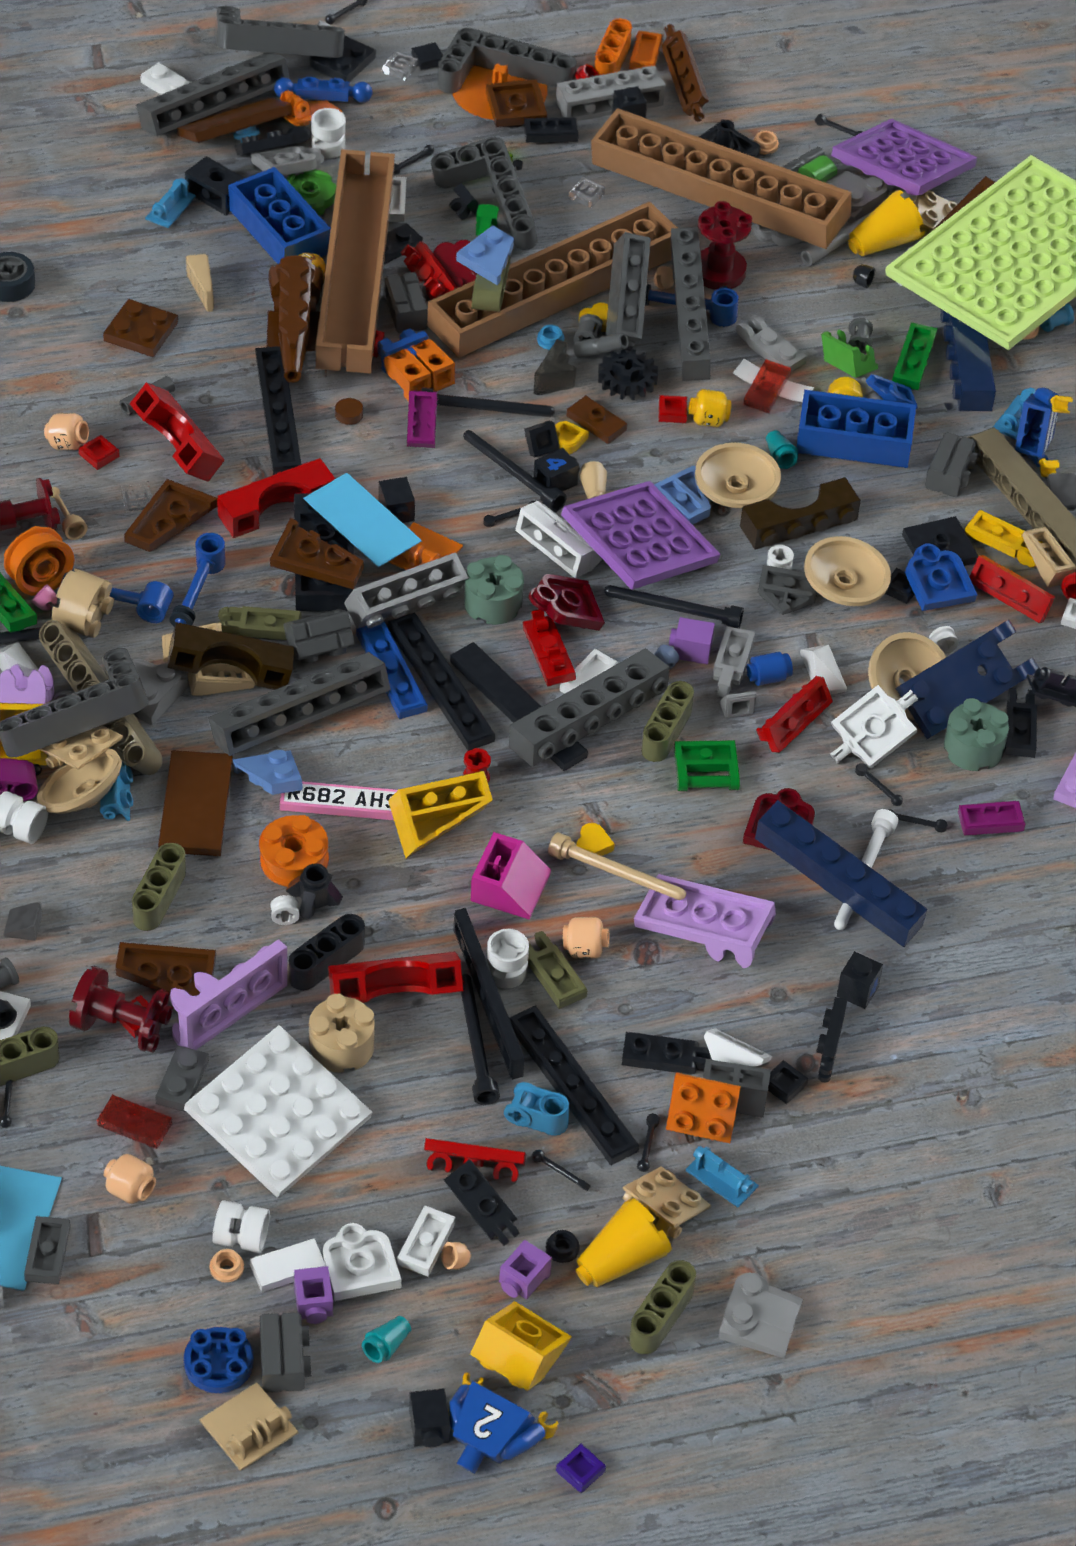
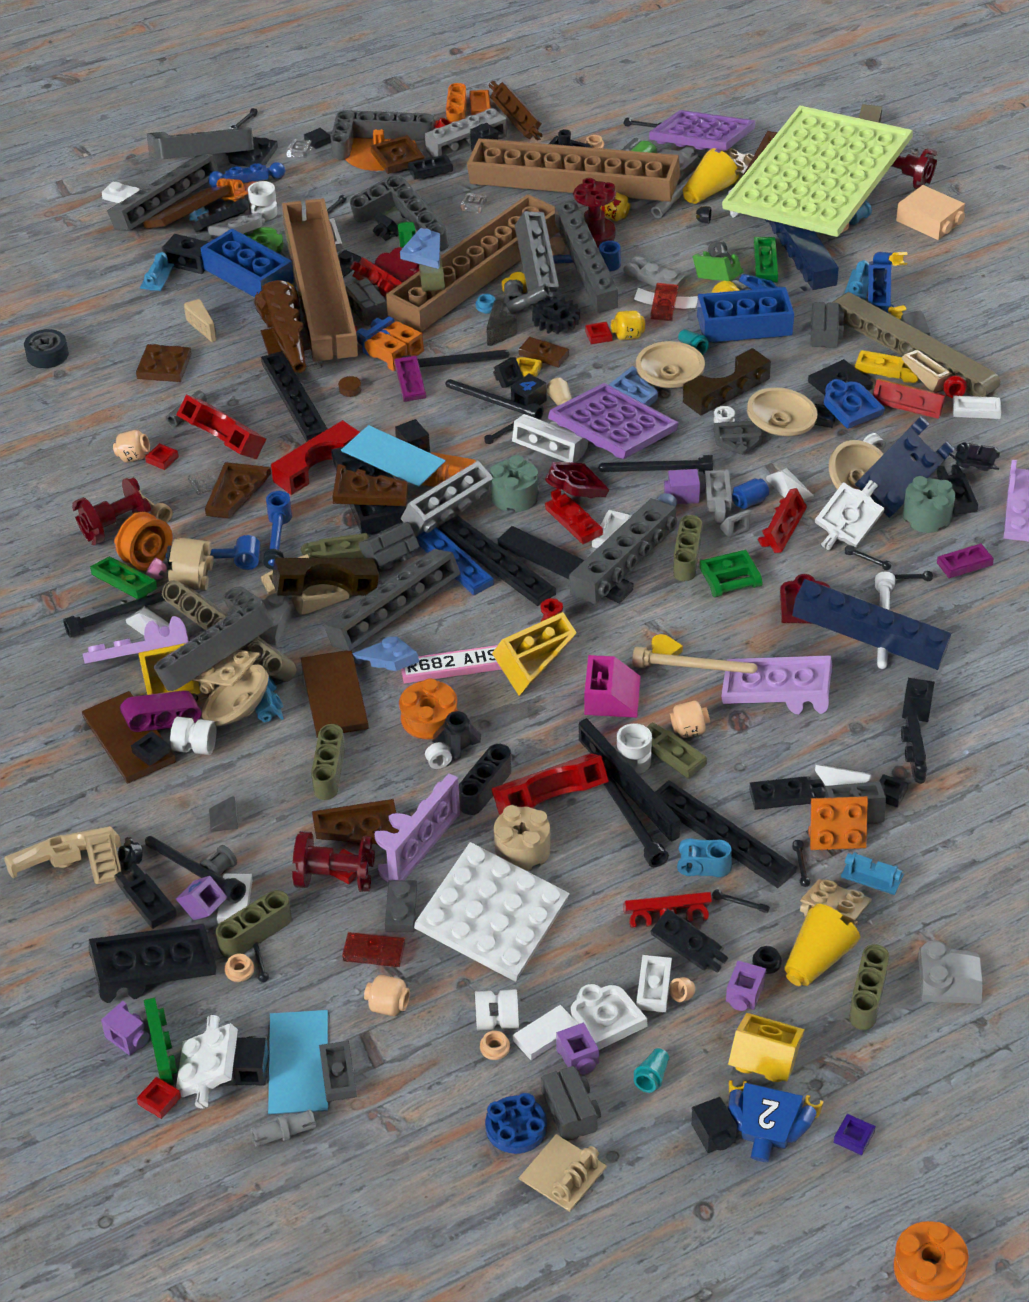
camera: 10 degrees left, 5 degrees down
none -> yellow head [601,192,631,221]

